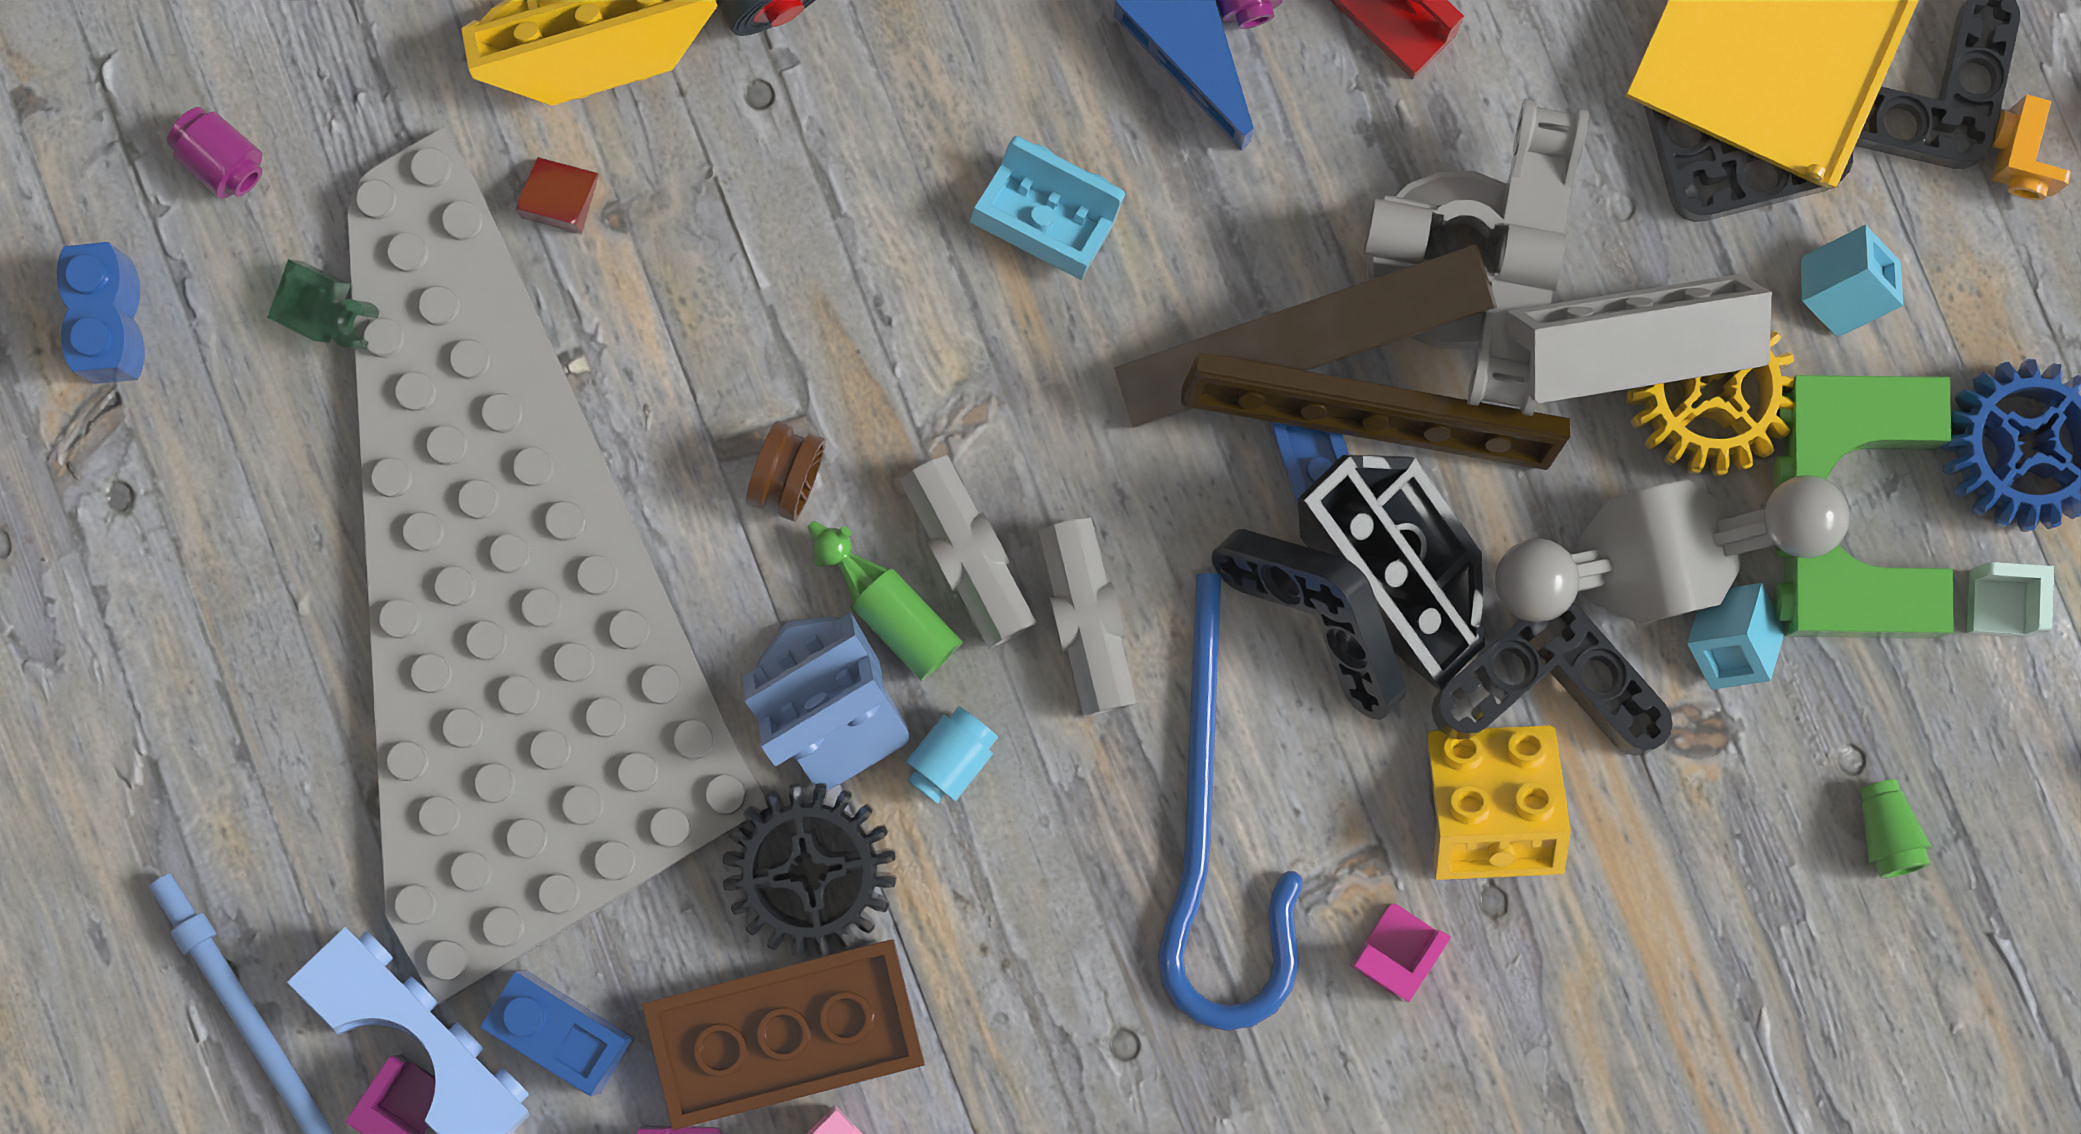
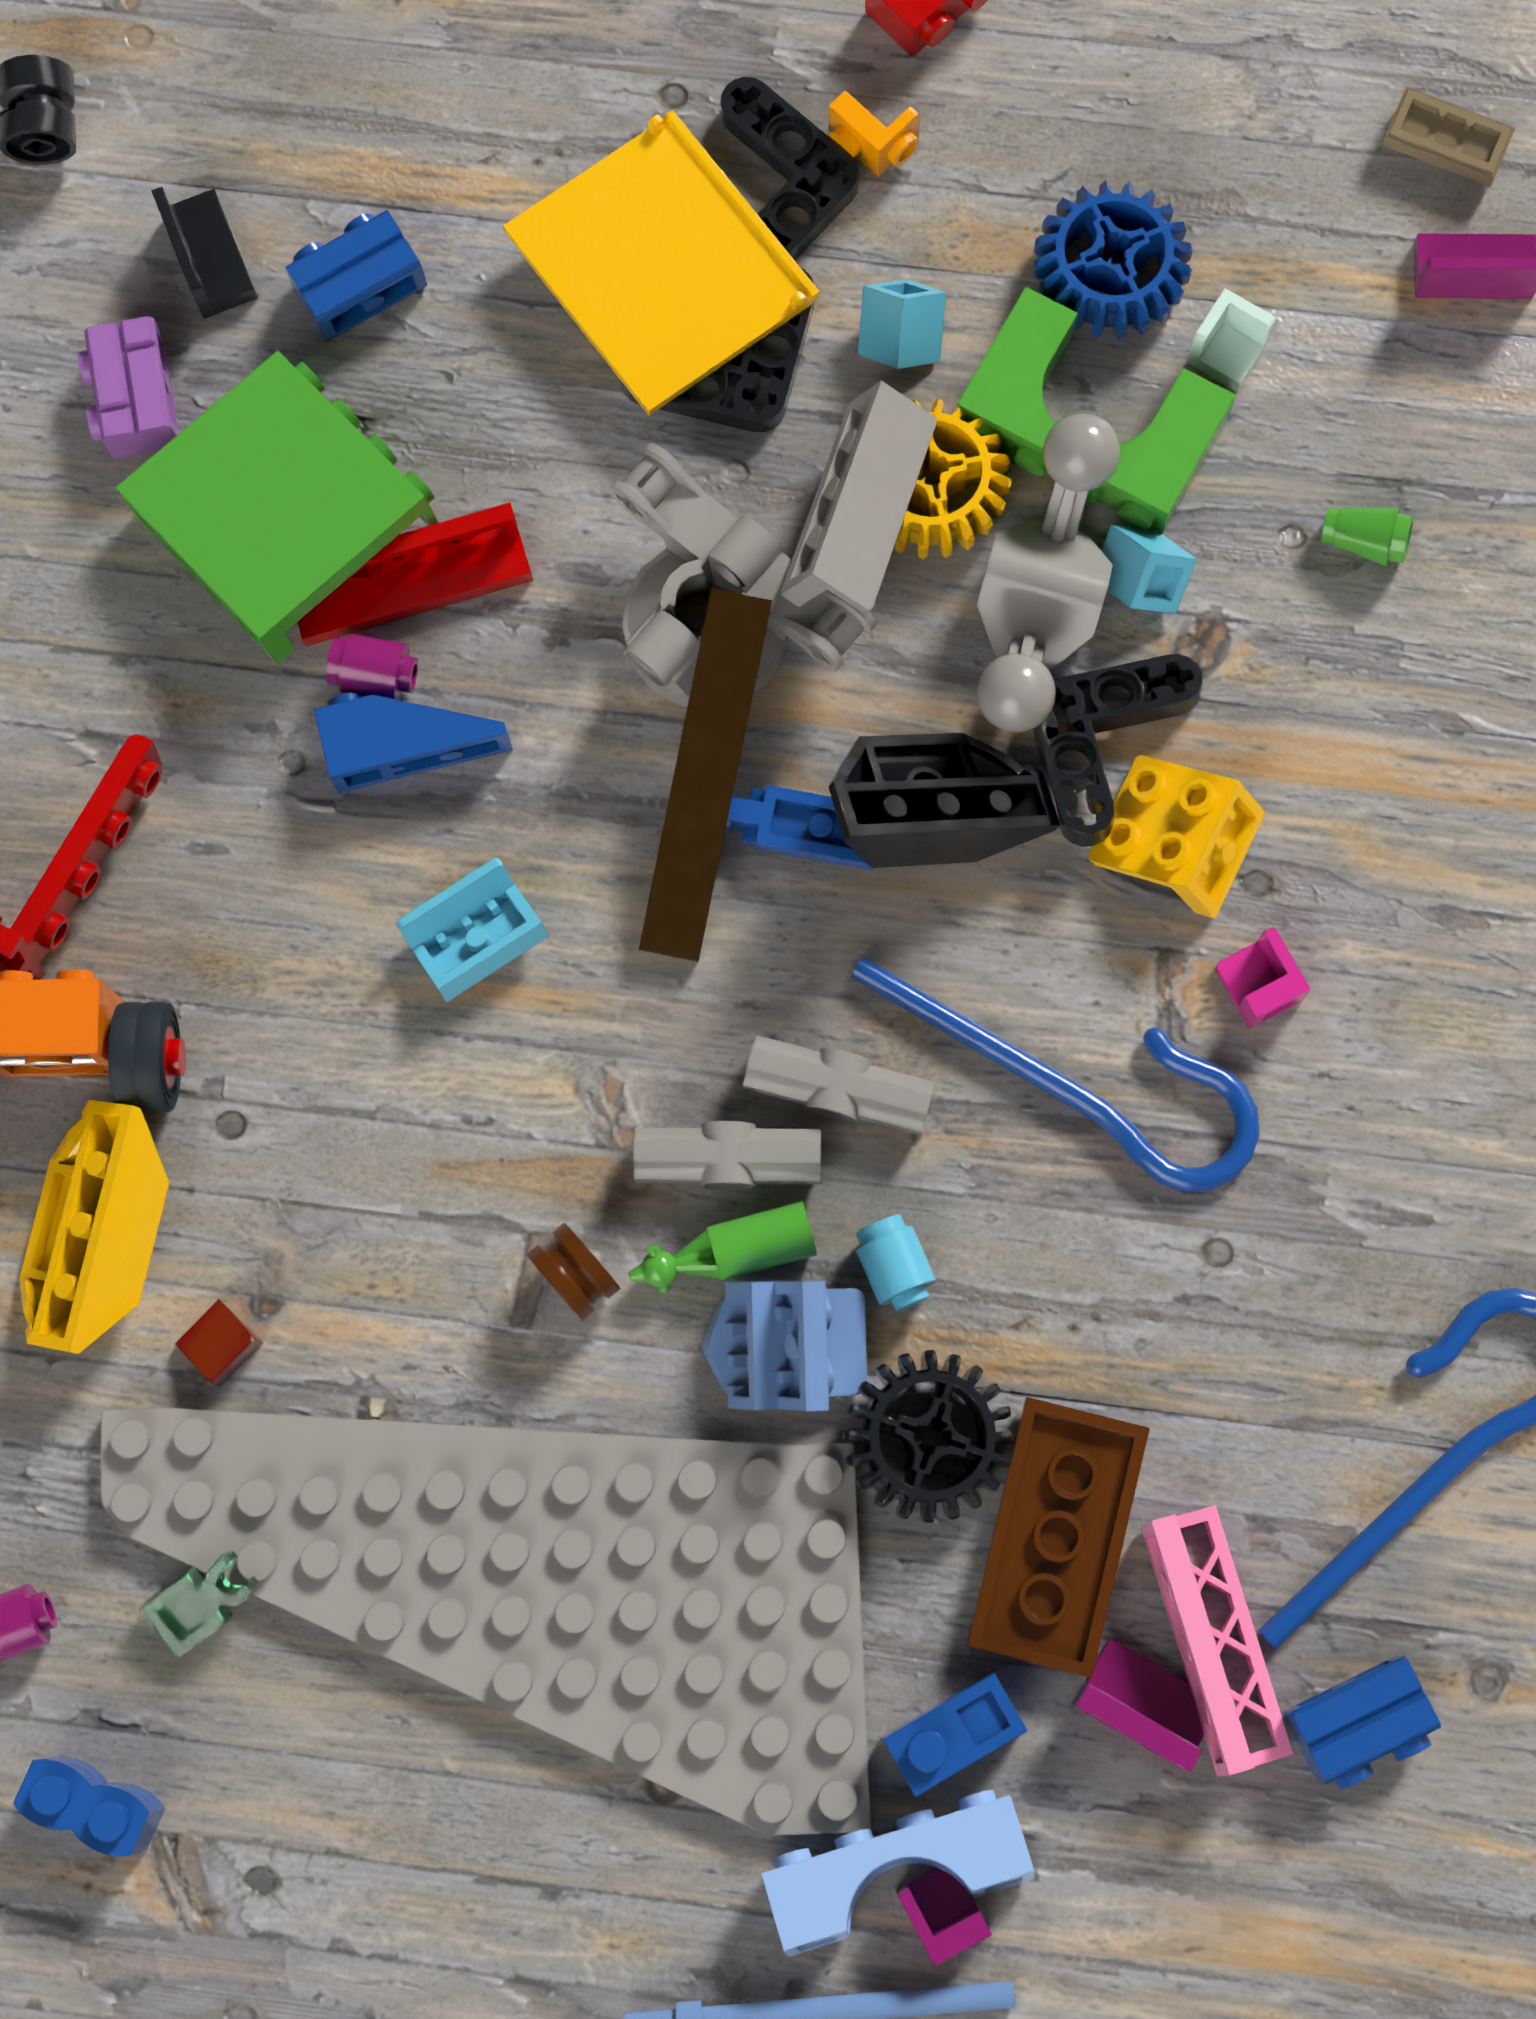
camera: 60 degrees left, 5 degrees down
dark brown tile [1181,352,1570,470] -> none
black beam [1211,529,1407,720] -> none

